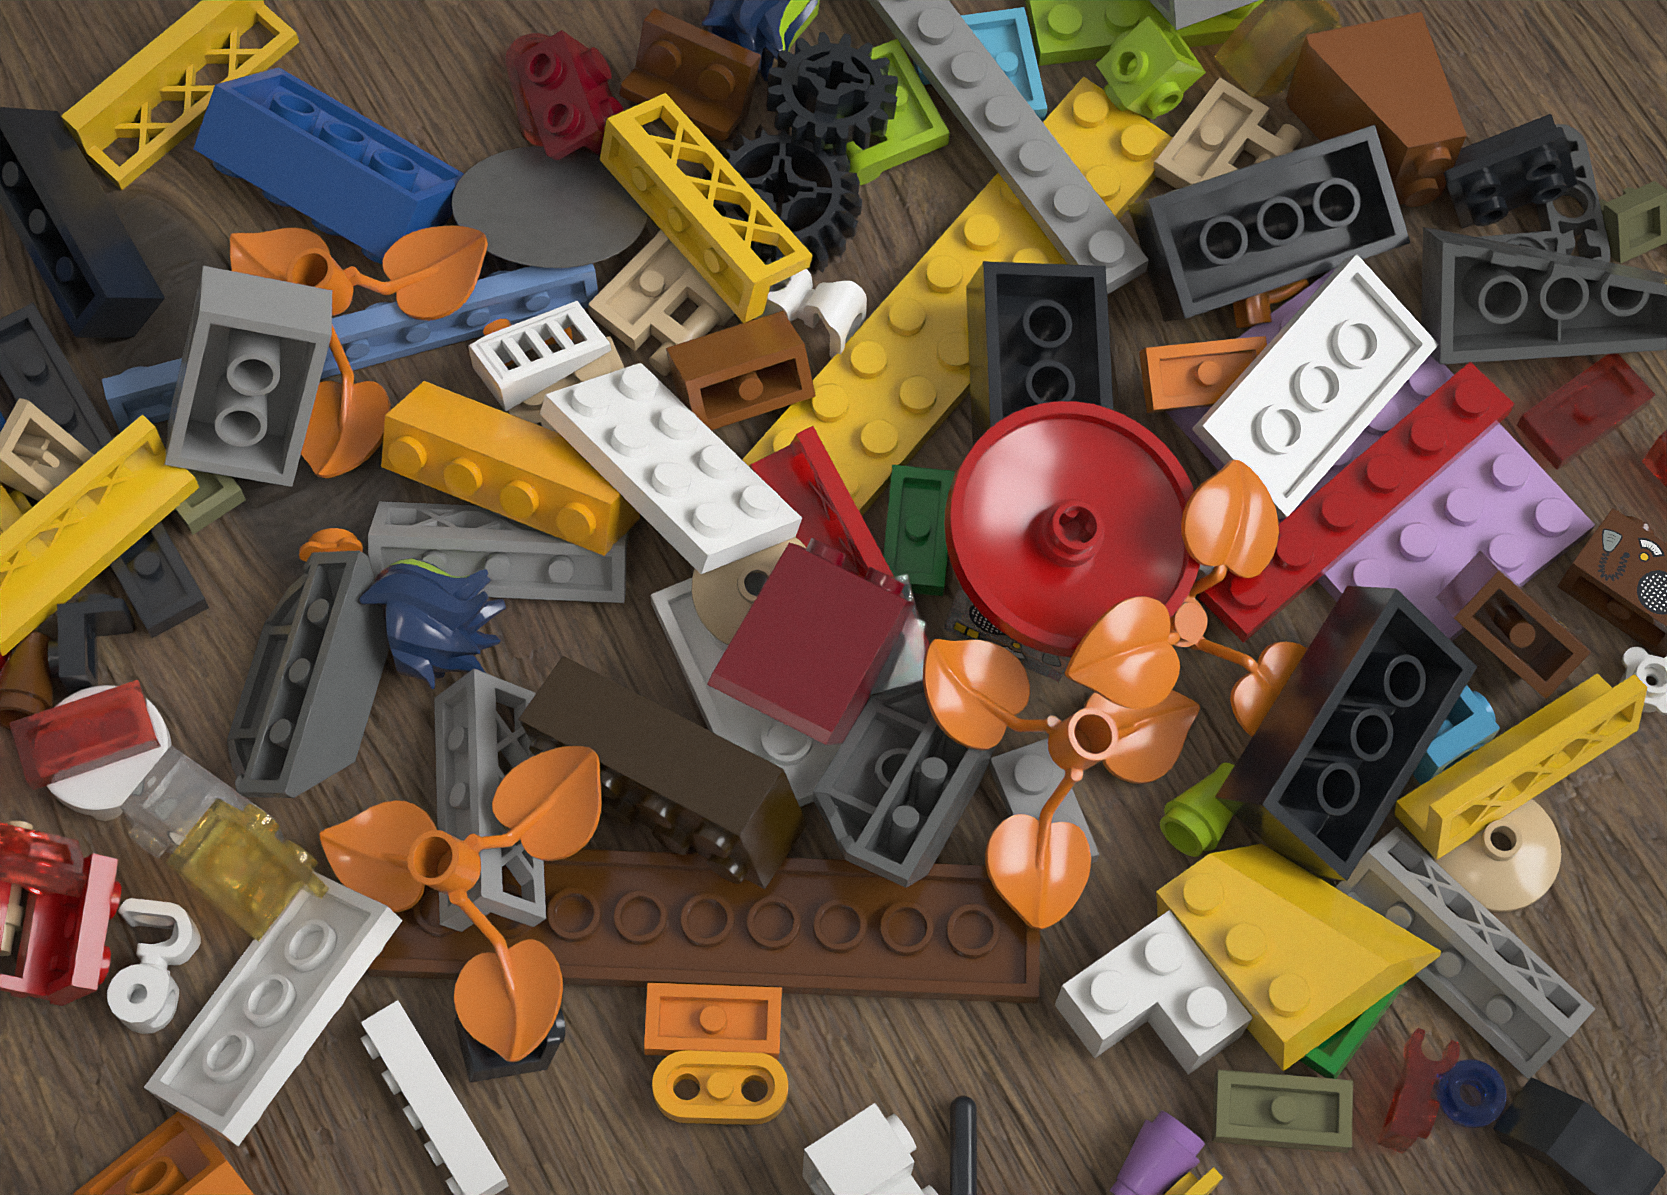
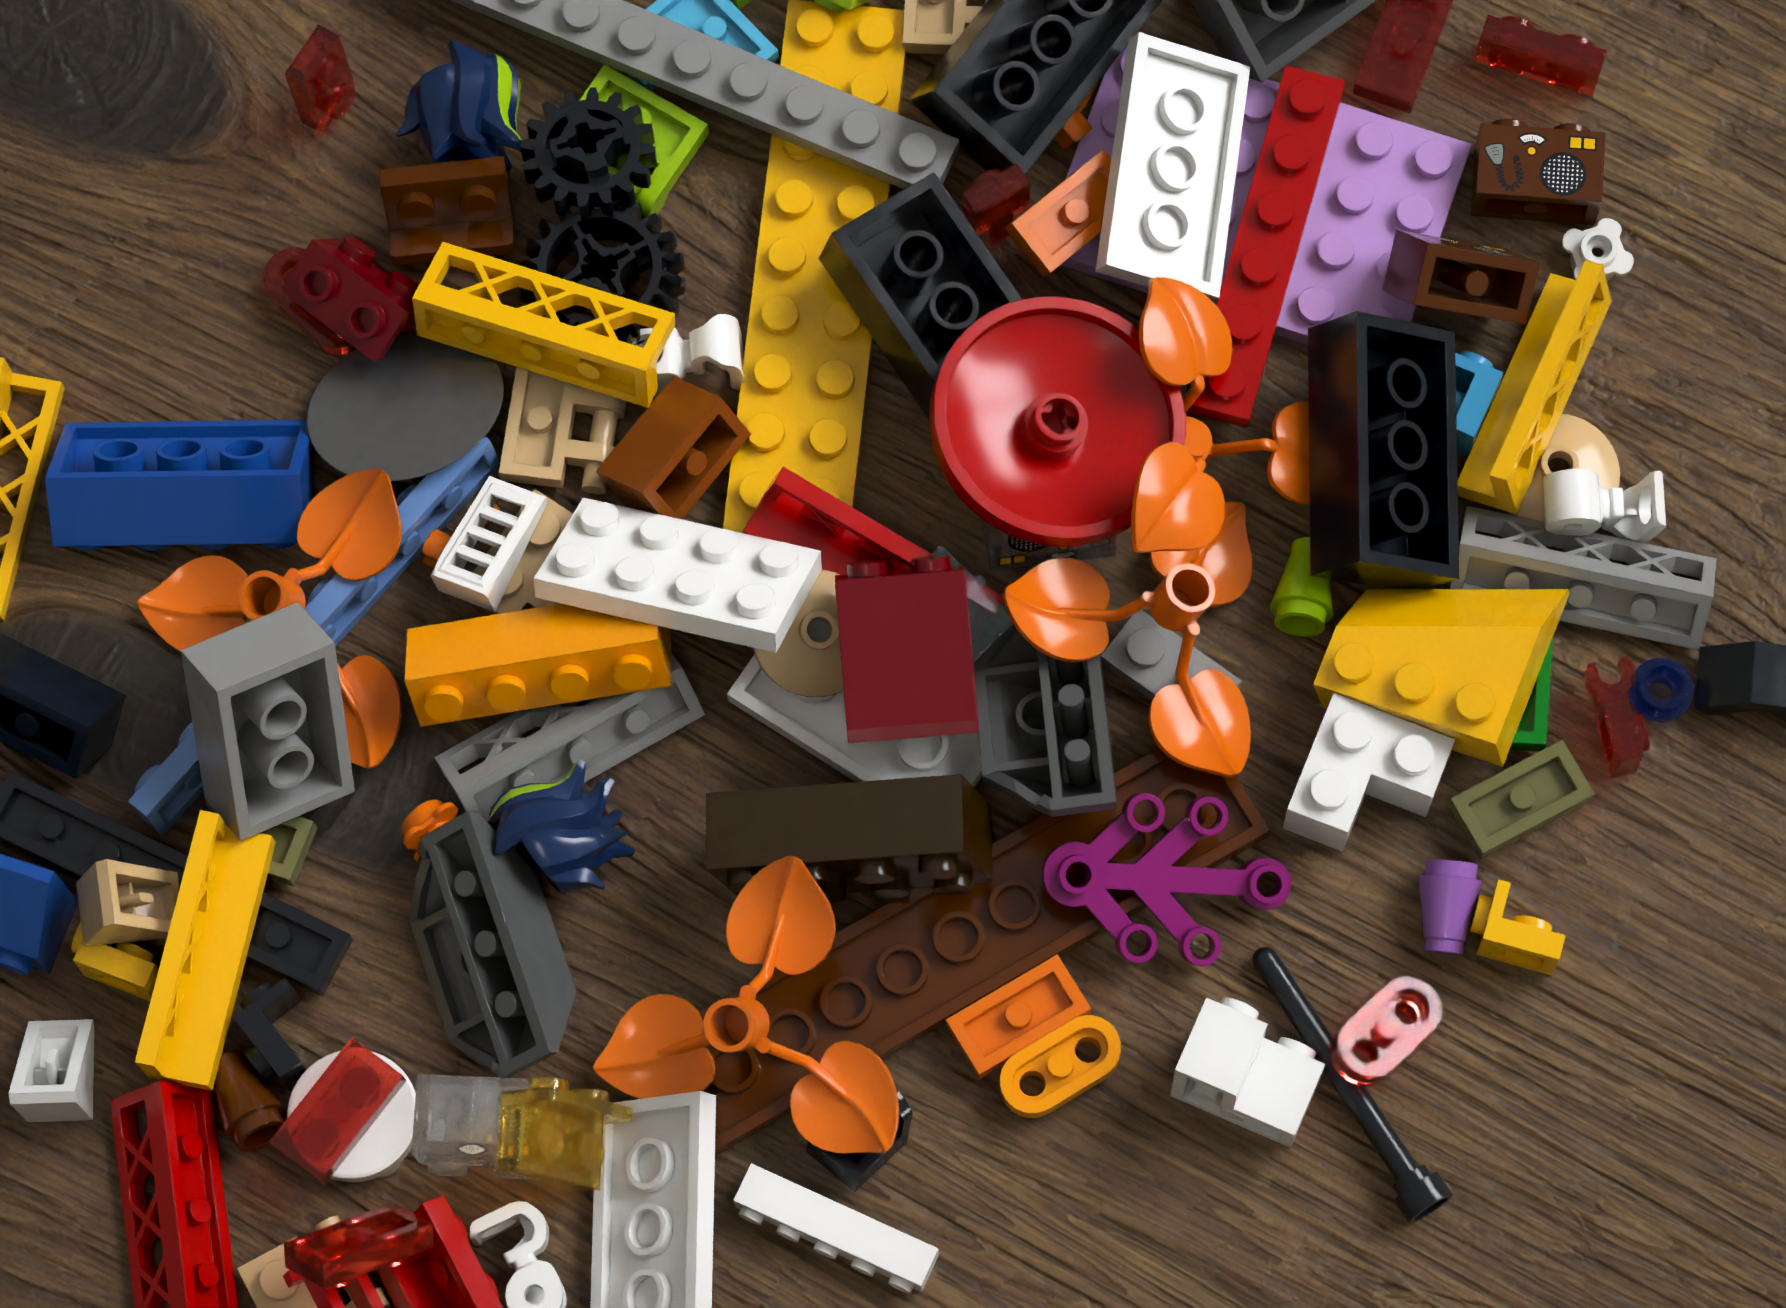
camera: 25 degrees left, 5 degrees up
light grey fence [434,669,546,932] -> none
green plate [883,465,955,596] -> none
none -> clear red plate [963,163,1030,245]
none -> magenta plant [1042,793,1291,966]
none -> white leg [1542,469,1666,543]

